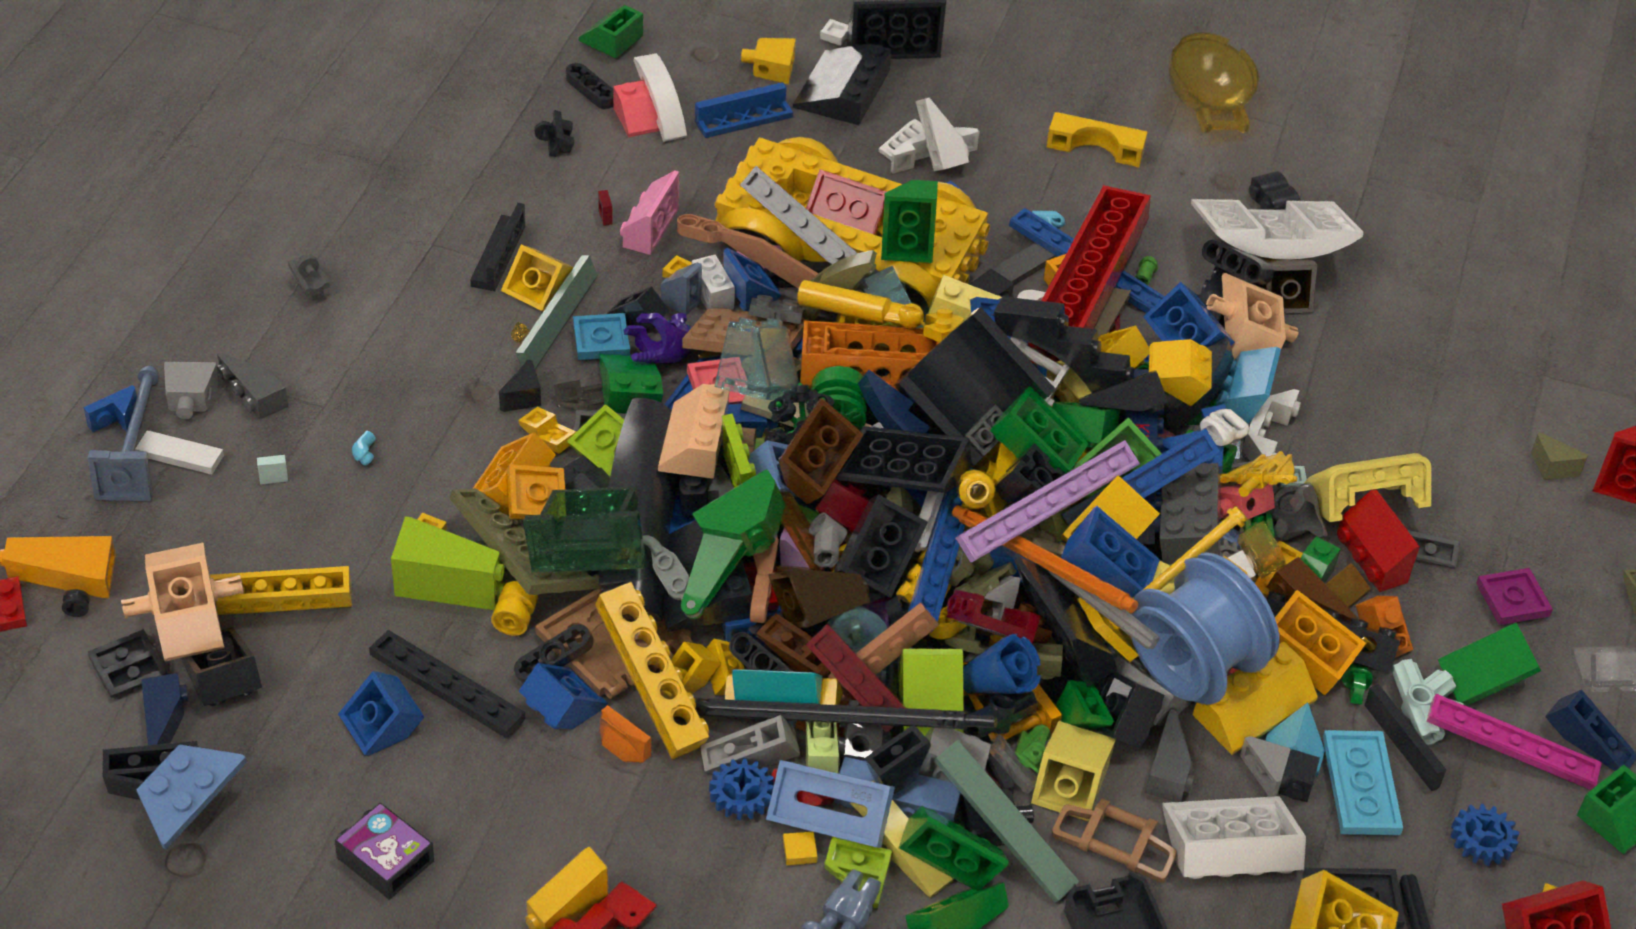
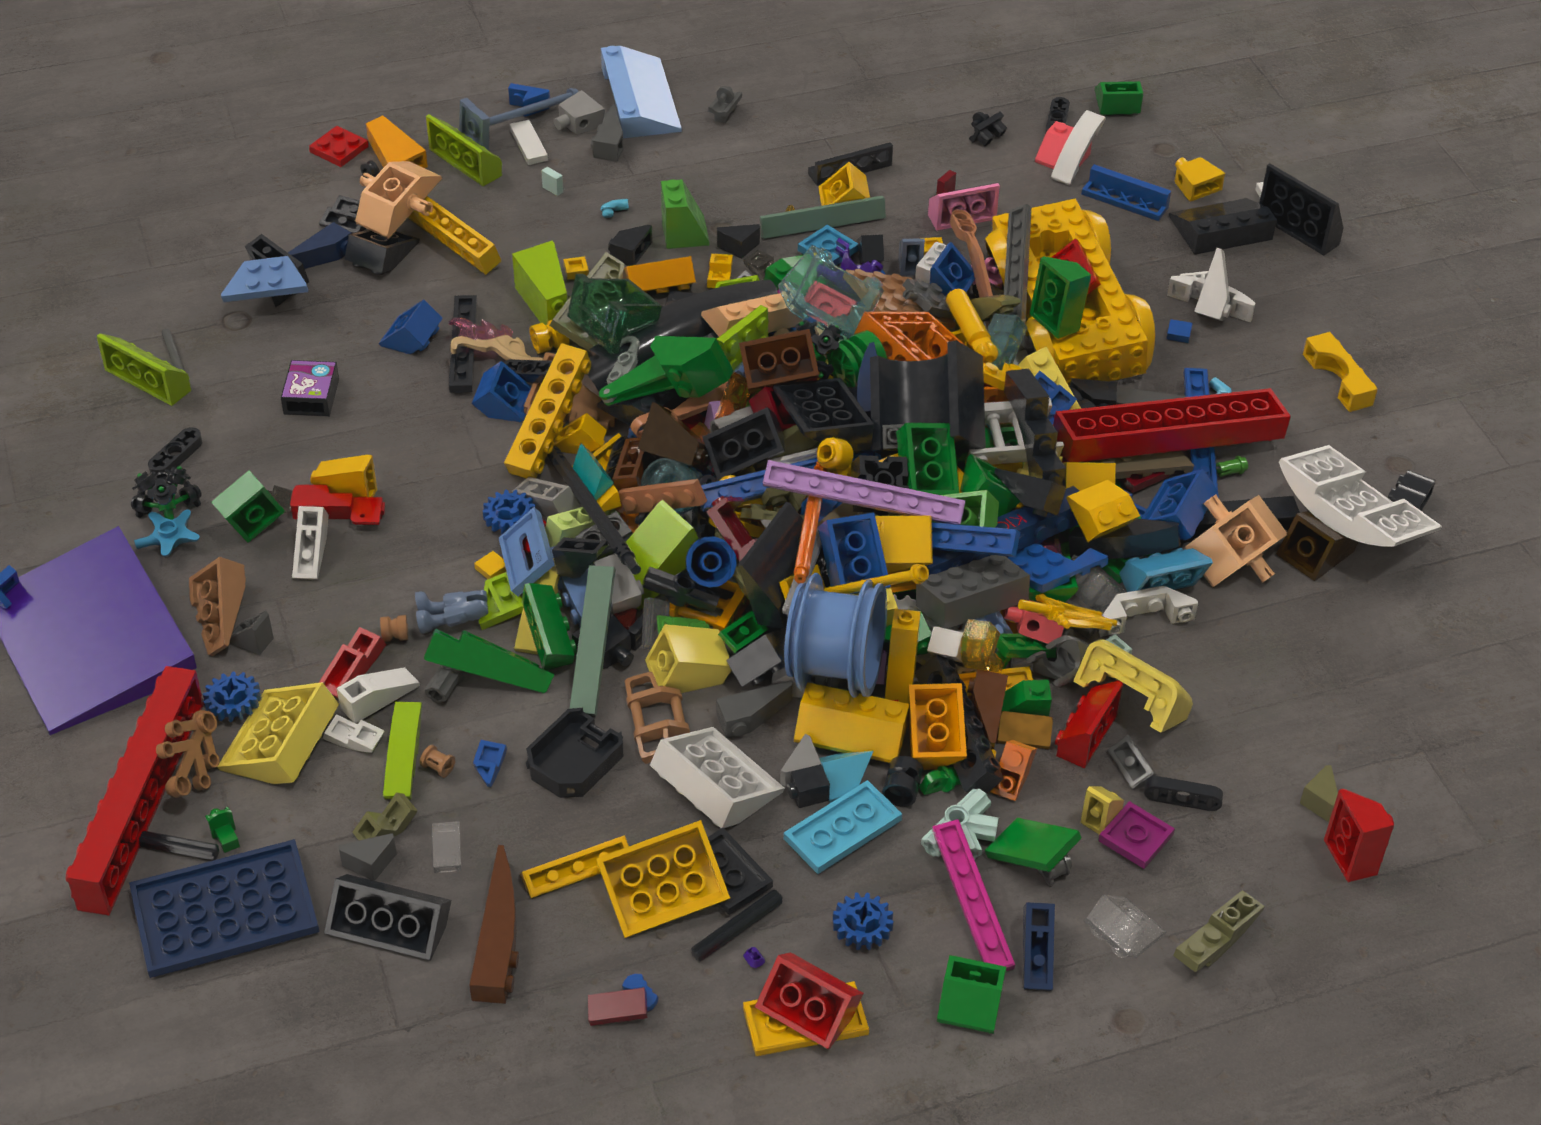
camera: 55 degrees right, 0 degrees up
light orange plate [507,464,567,522] -> none
orange slope [600,705,651,763] -> none
dark red plate [806,624,906,733] -> none
clear yellow windscreen [1168,32,1259,133] -> none
white piece [1200,409,1249,446] -> none
black beam [1202,239,1274,285] -> none
black tile [1364,684,1446,791] -> none
none -> lime slope [426,114,502,187]
none -> piece [449,318,543,361]
none -> light blue slope [601,46,682,138]
none -> black slope [608,225,653,266]
none -> bright green slope [661,179,709,249]
none -> black wheel [882,756,924,807]
none -> light yellow slope [1081,786,1124,834]
none -> black beam [1144,776,1223,811]

